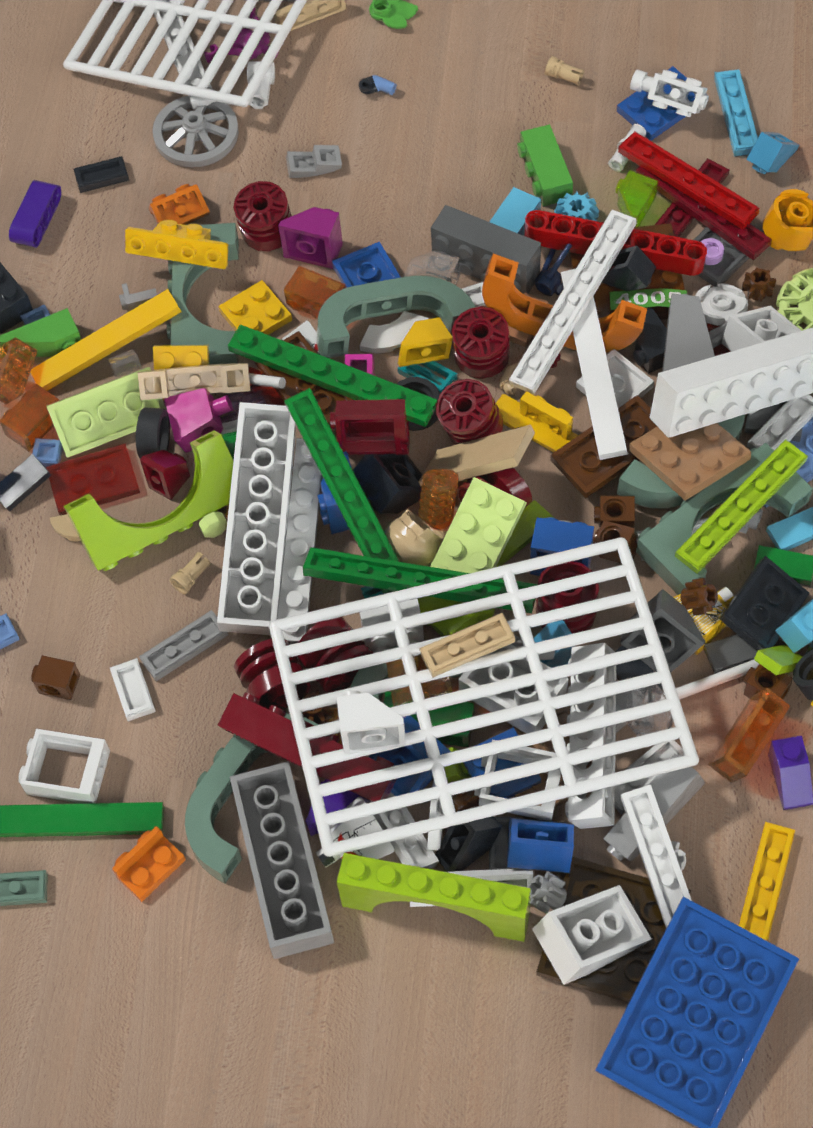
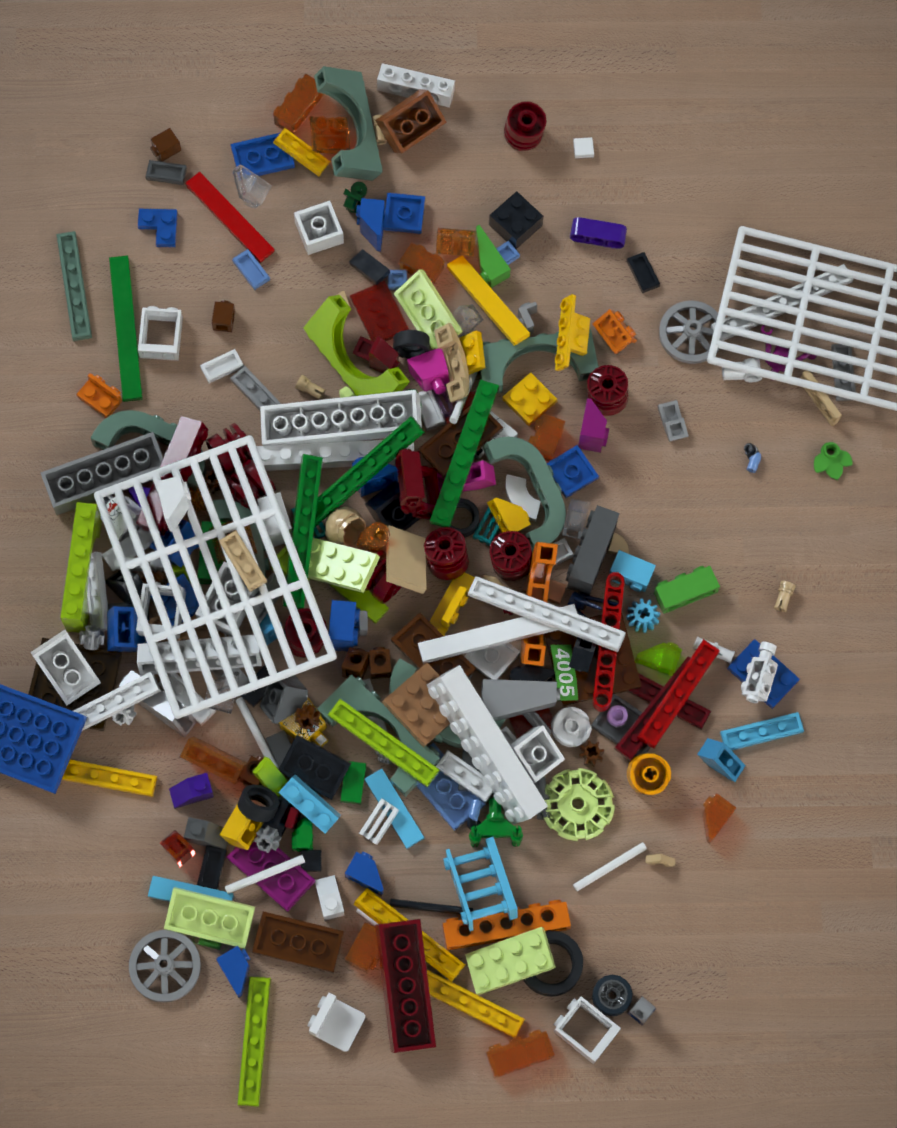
camera: 75 degrees right, 10 degrees up
none -> dark red plate [352,336,374,361]

